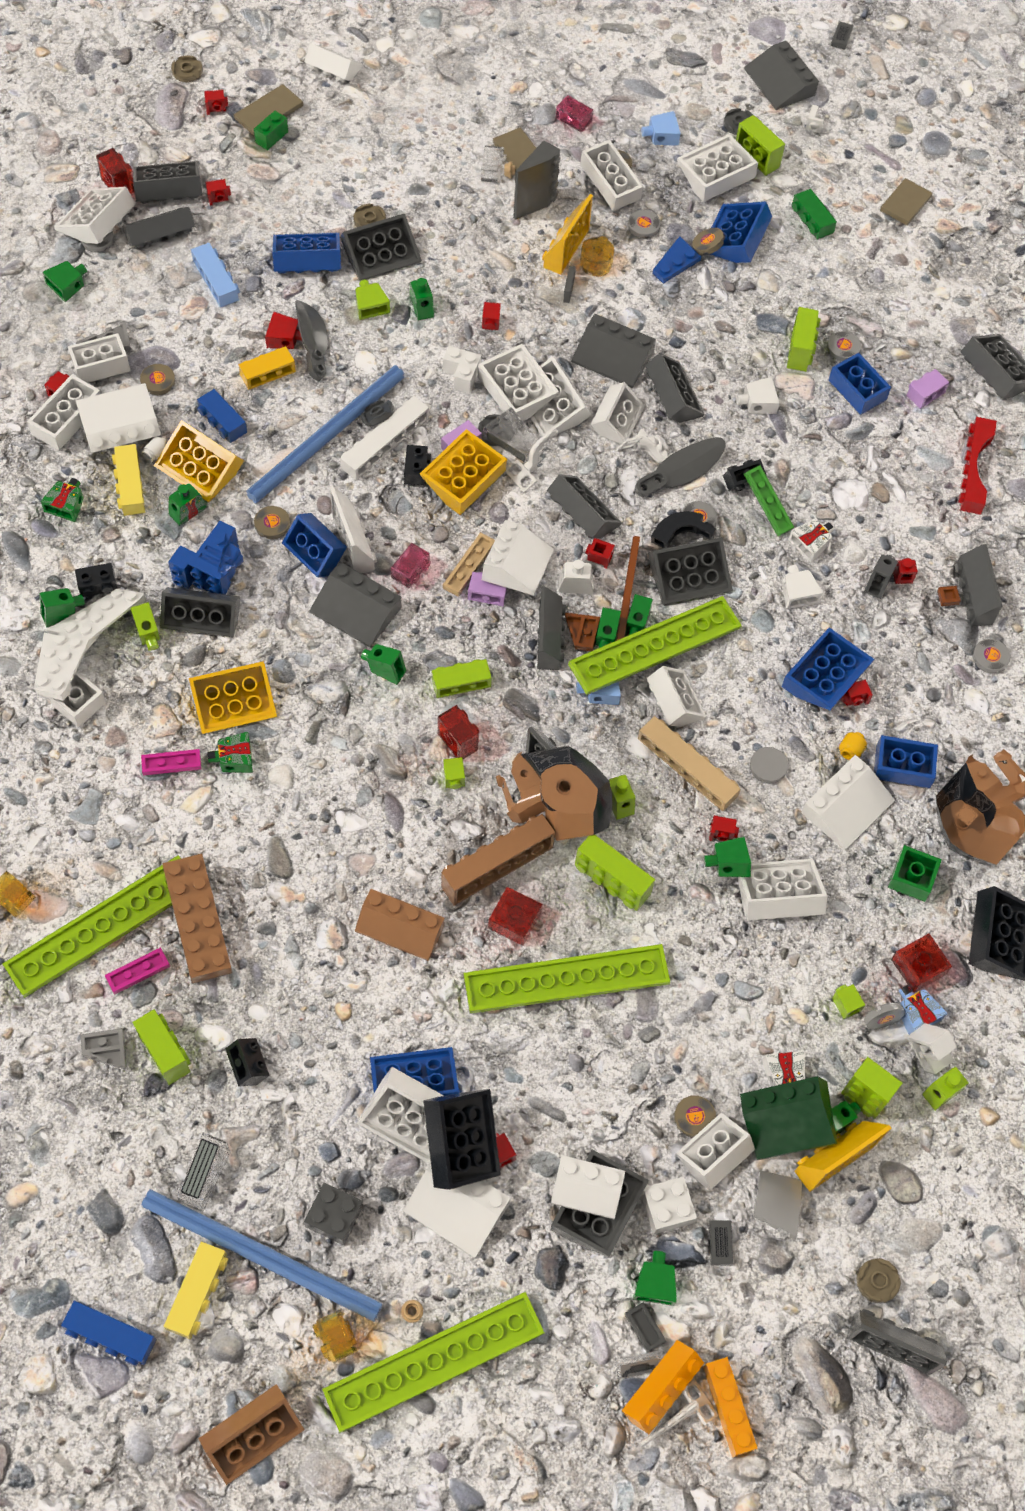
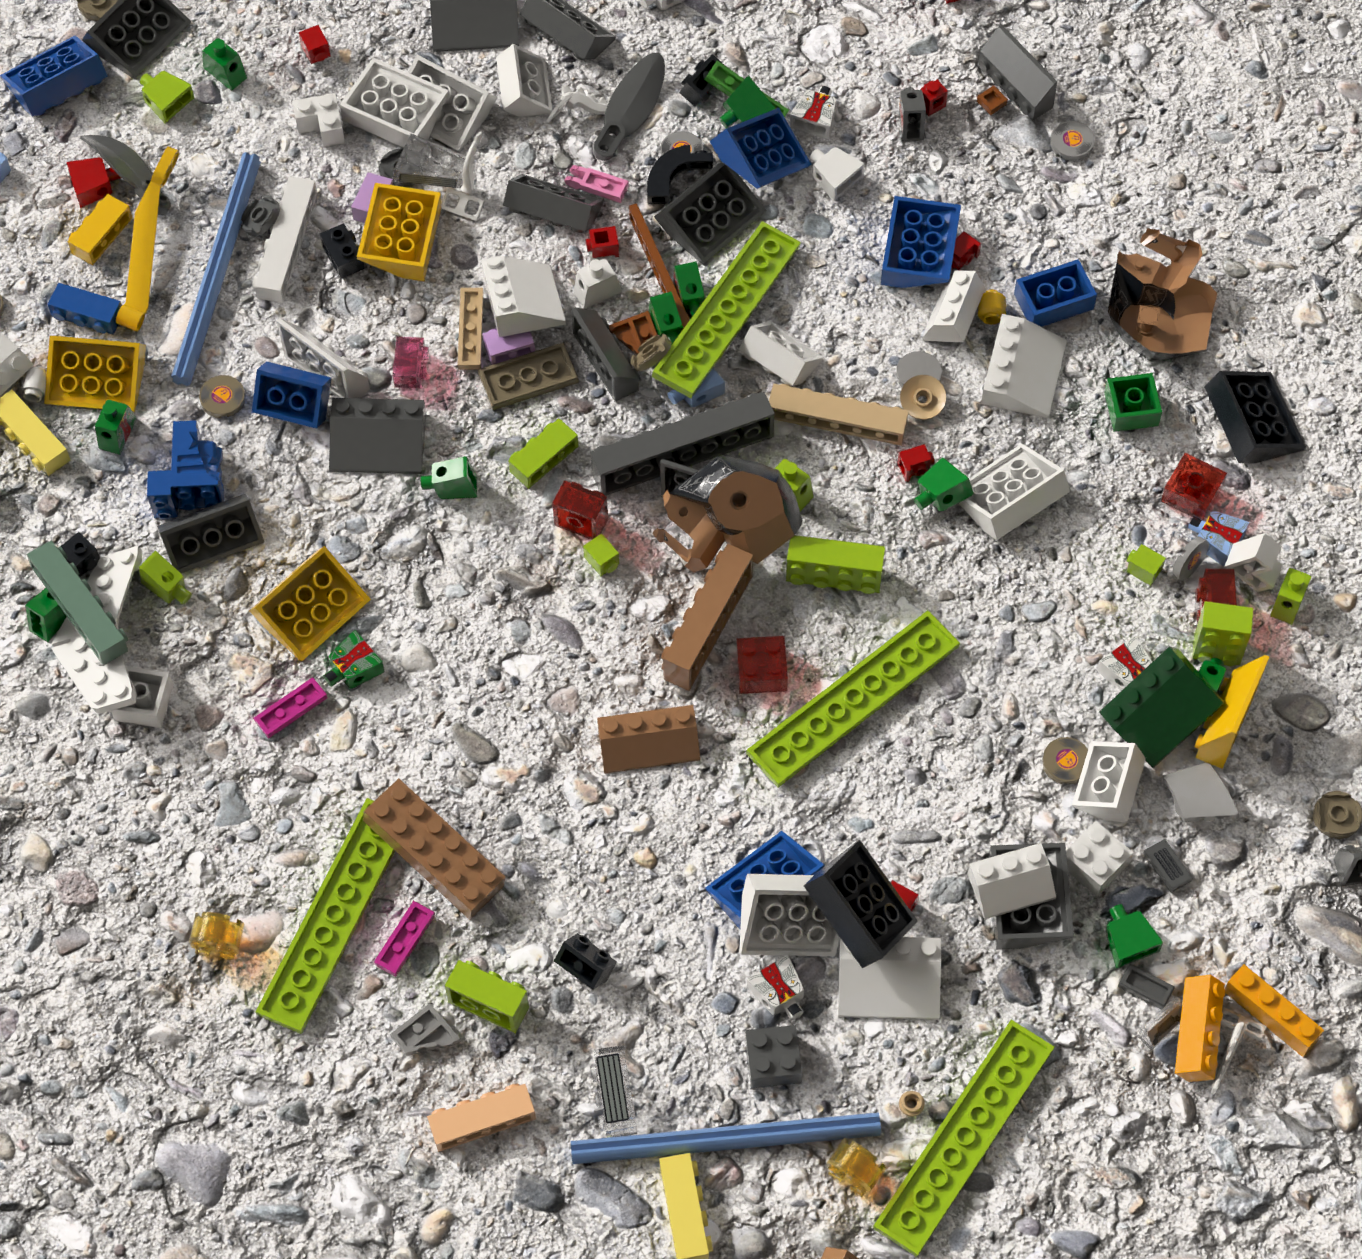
camera: 25 degrees left, 0 degrees up
none -> sand green brick [26,540,128,666]
none -> yellow piece [116,146,179,332]
none -> light nougat brick [427,1083,536,1152]
none -> dark tan tile [478,342,579,410]
none -> bright pink hinge [564,165,629,203]
none -> dark grey brick [590,391,775,497]
none -> dark tan tile [630,334,672,371]
none -> blue slope [710,108,812,189]
none -> green torso [719,75,775,129]
none -> torso [747,955,804,1020]
none -> tan dish [900,375,946,420]
none -> white slope [922,271,985,342]
none -> clear red brick [1195,569,1237,624]

